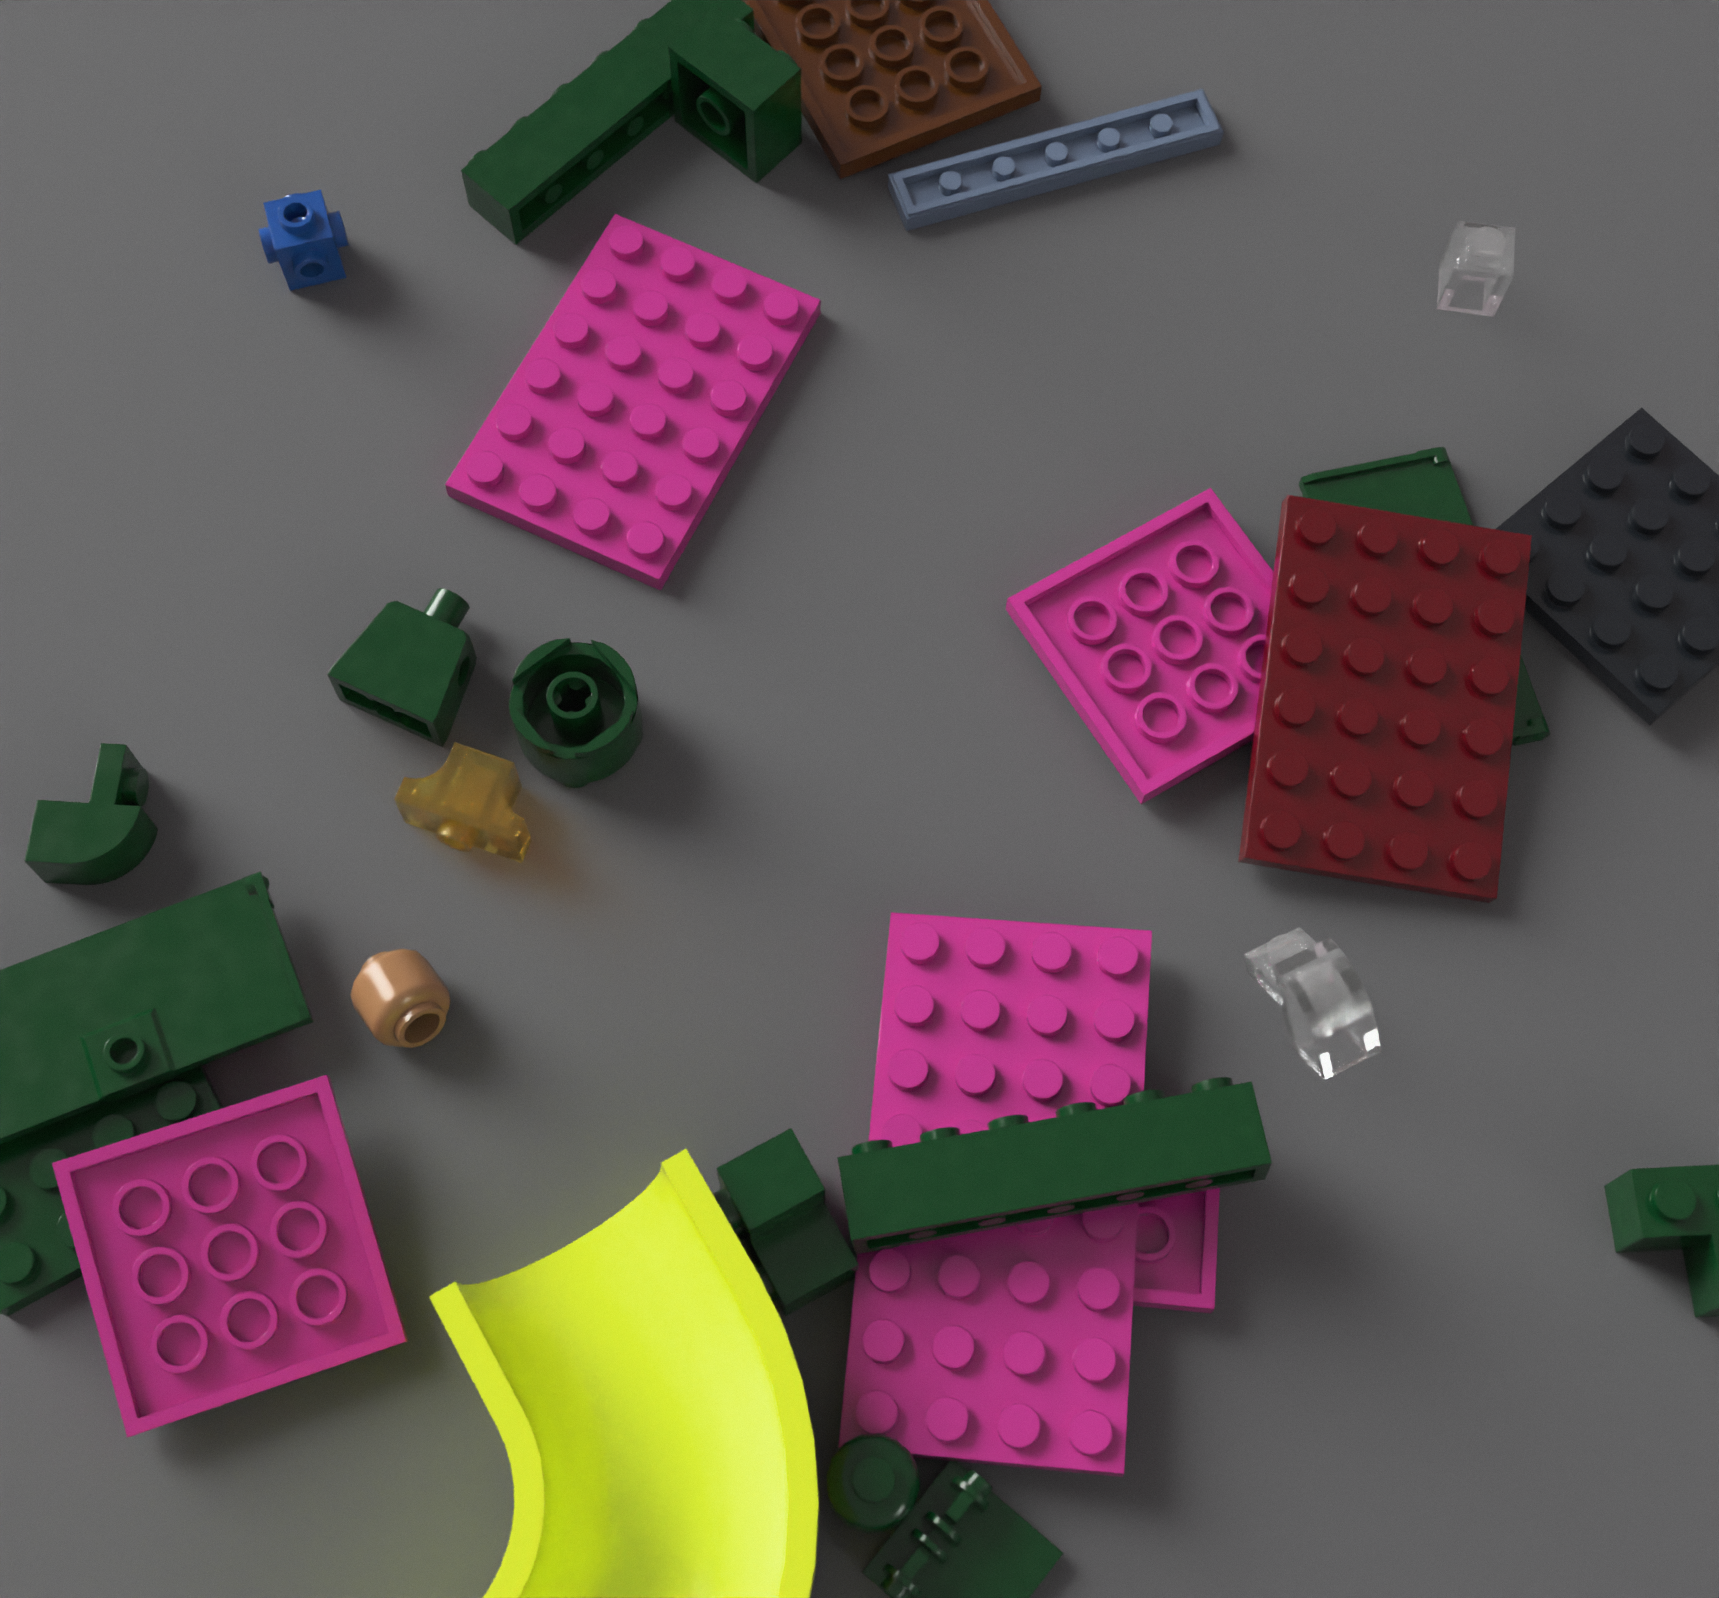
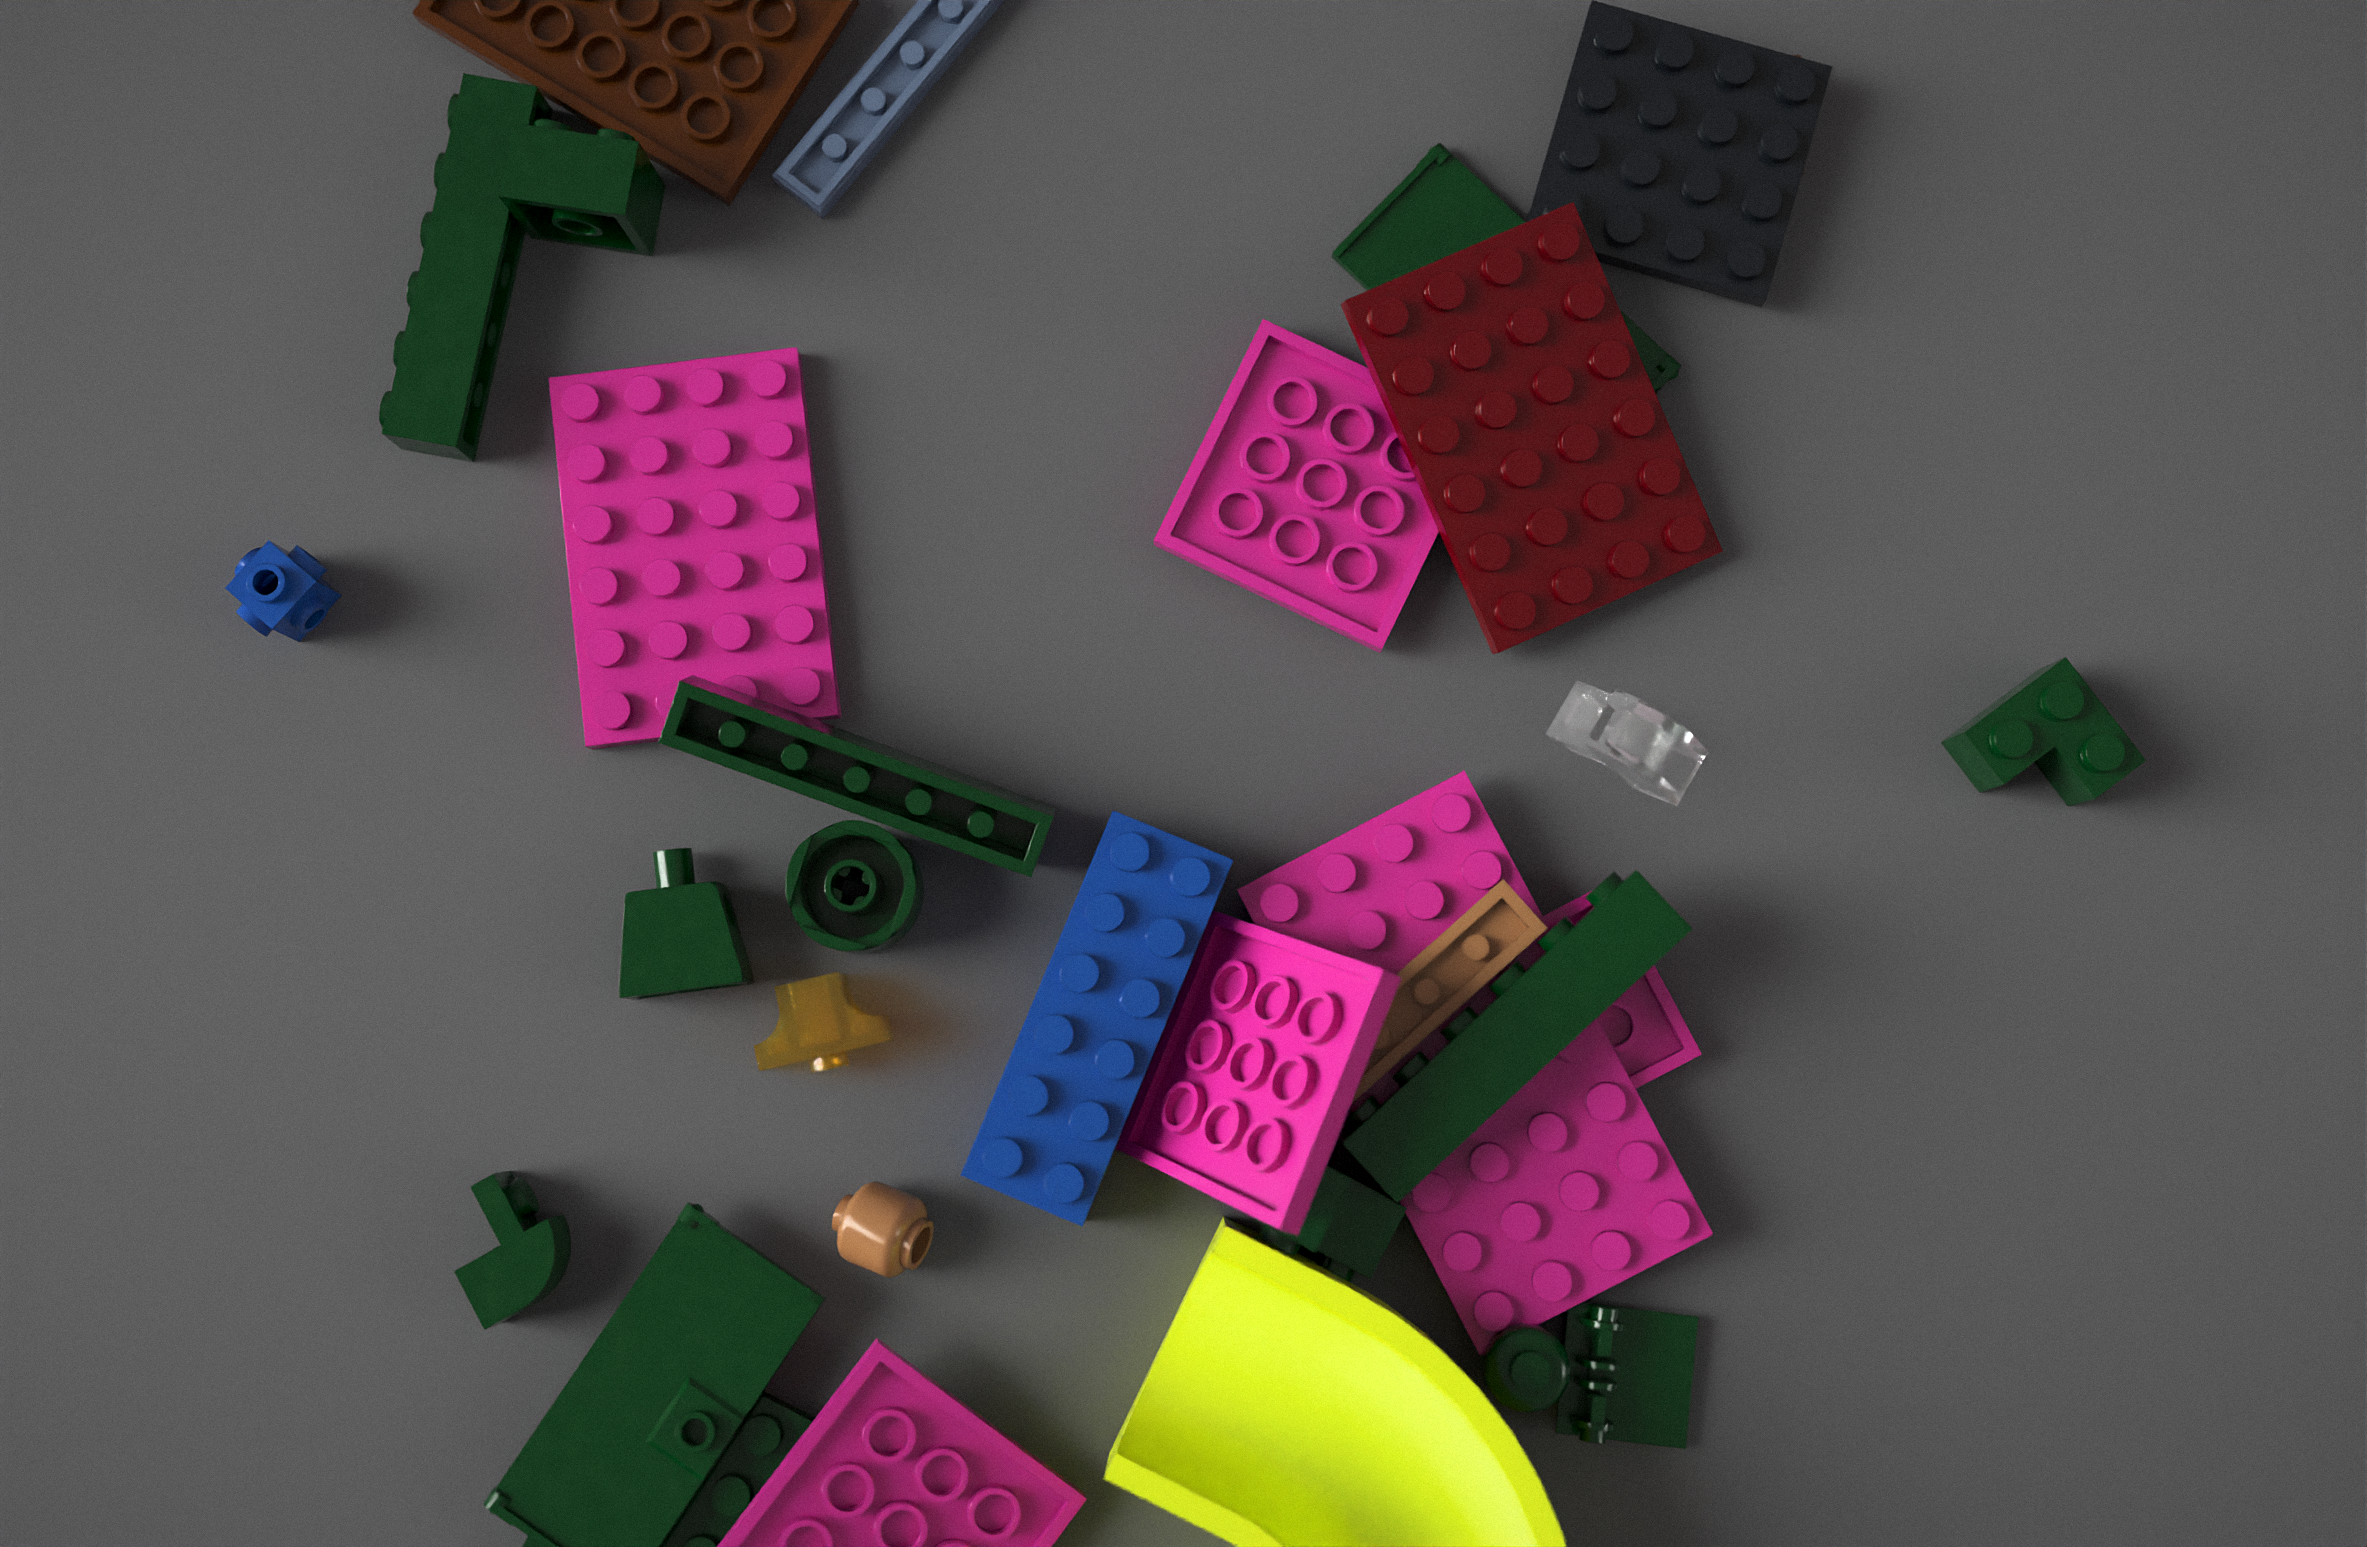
camera: 30 degrees left, 15 degrees up
none -> dark green brick [658,675,1055,877]
none -> blue brick [960,810,1233,1226]
none -> dark pink plate [1115,910,1401,1236]
none -> medium nougat plate [1351,879,1548,1104]

